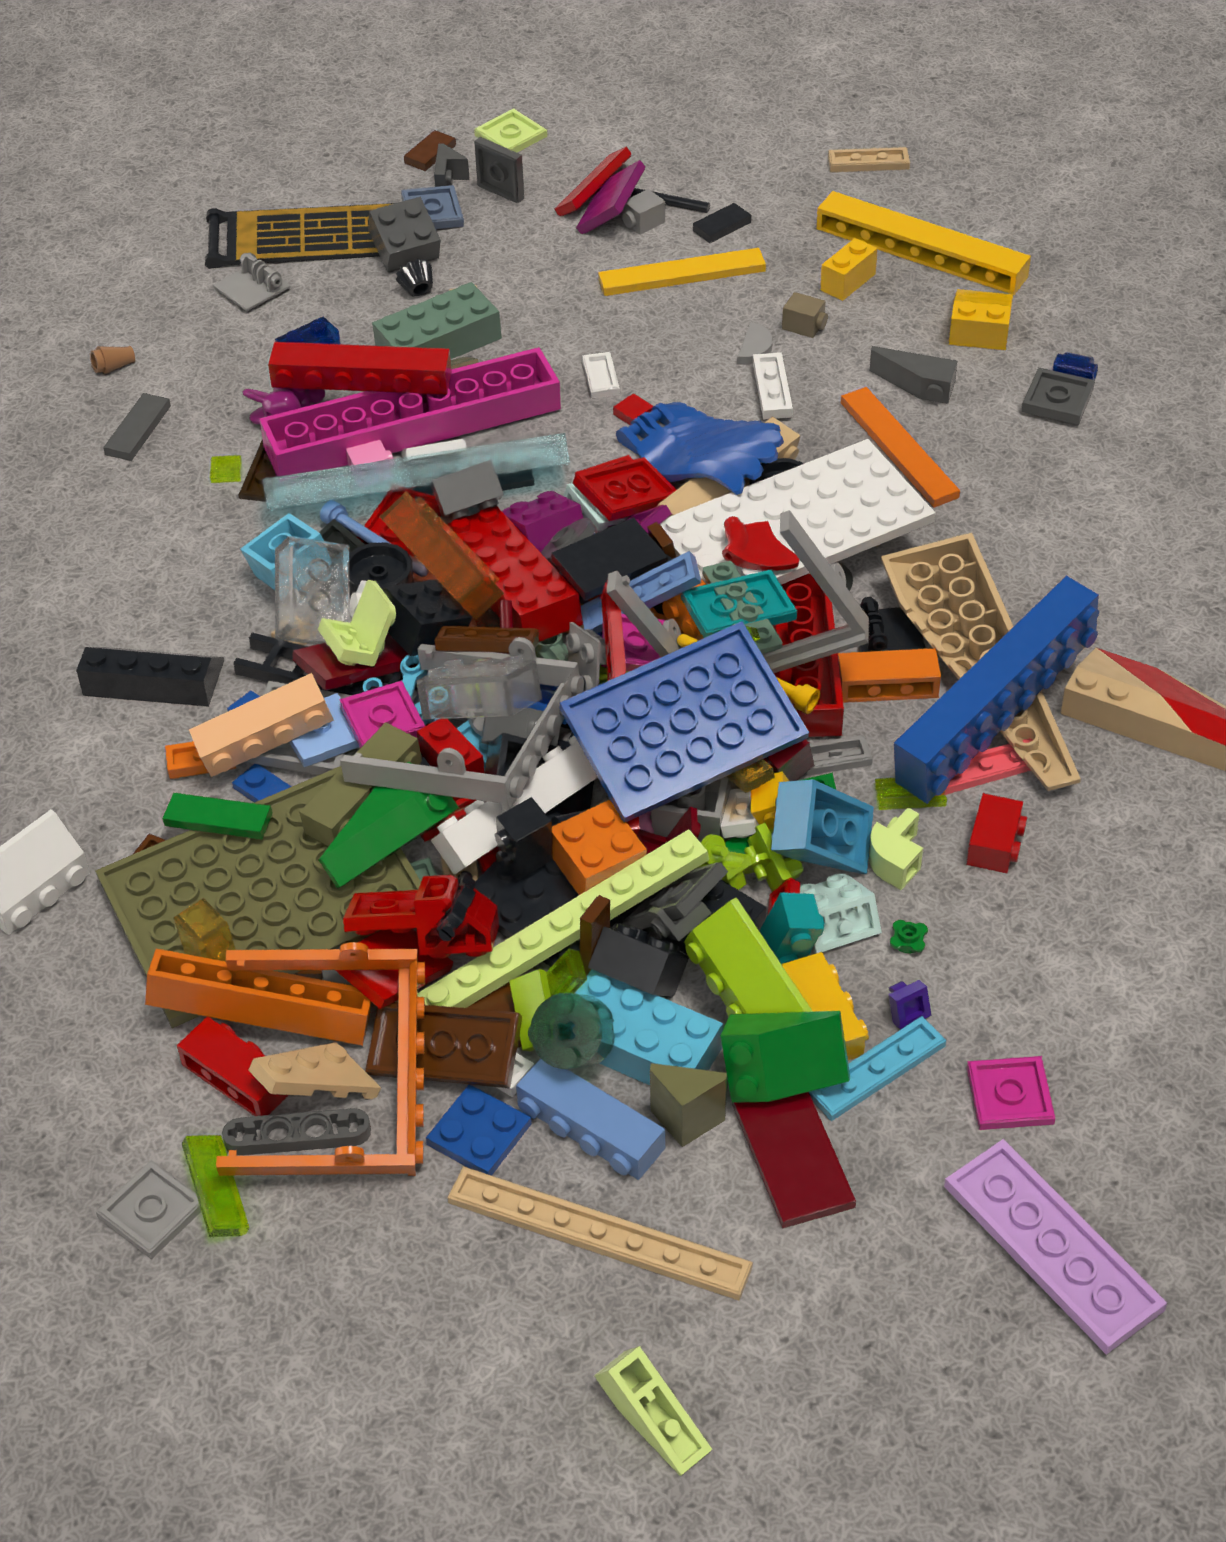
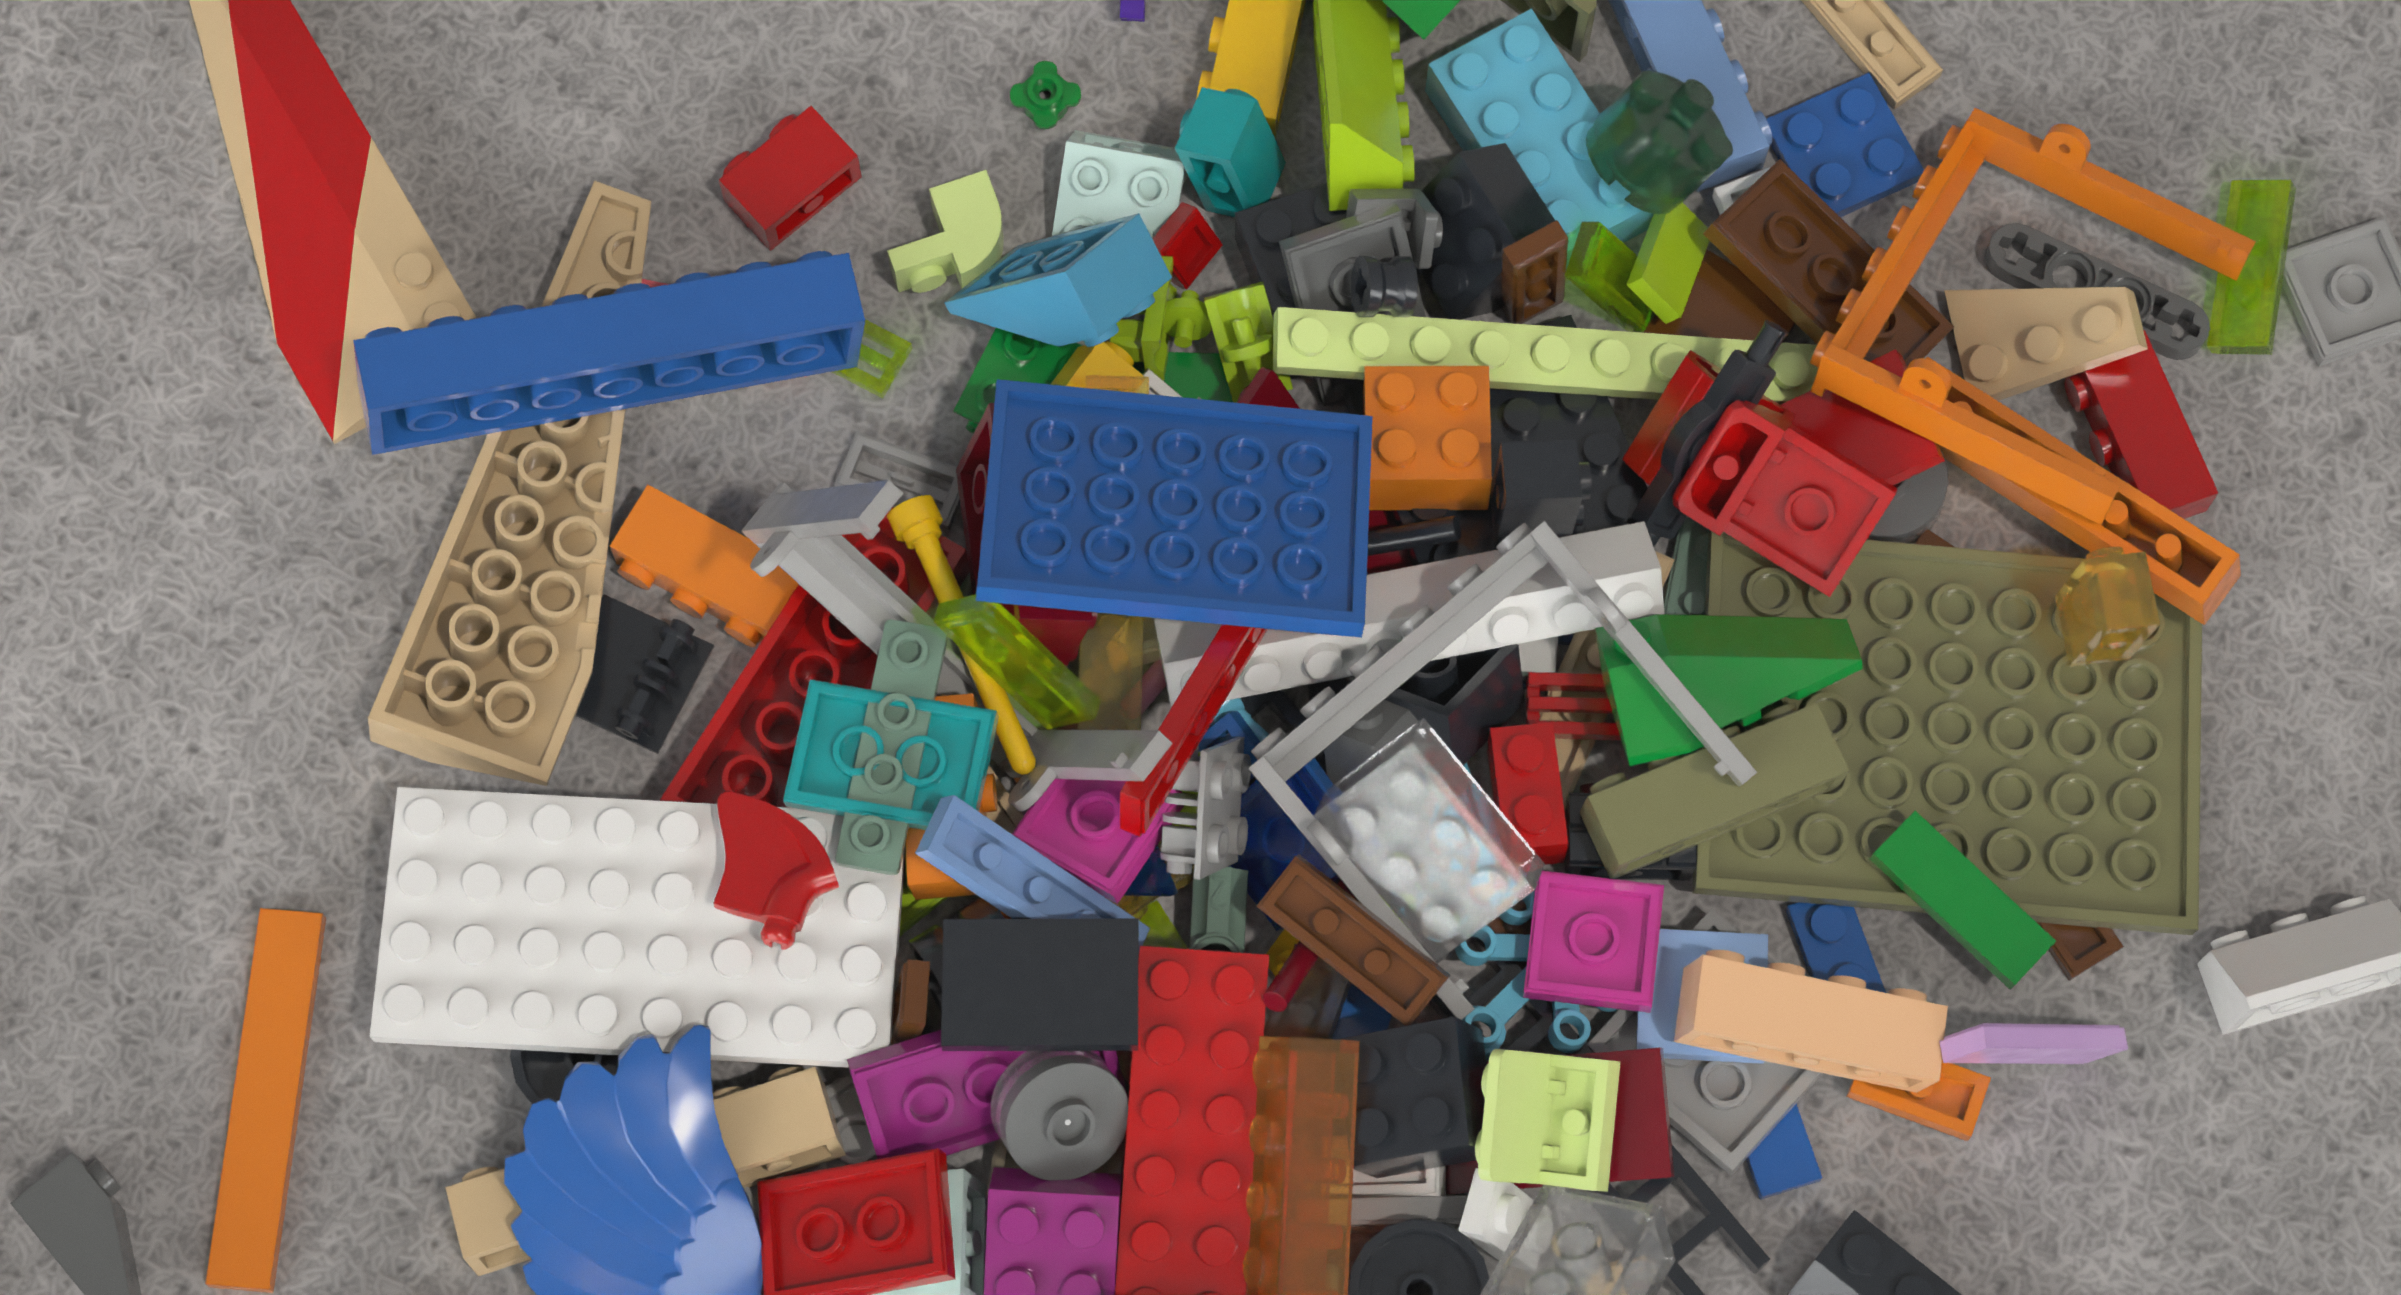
camera: 150 degrees left, 25 degrees up
none -> black wheel [1351,256,1418,317]
none -> lavender tile [1940,1023,2128,1064]

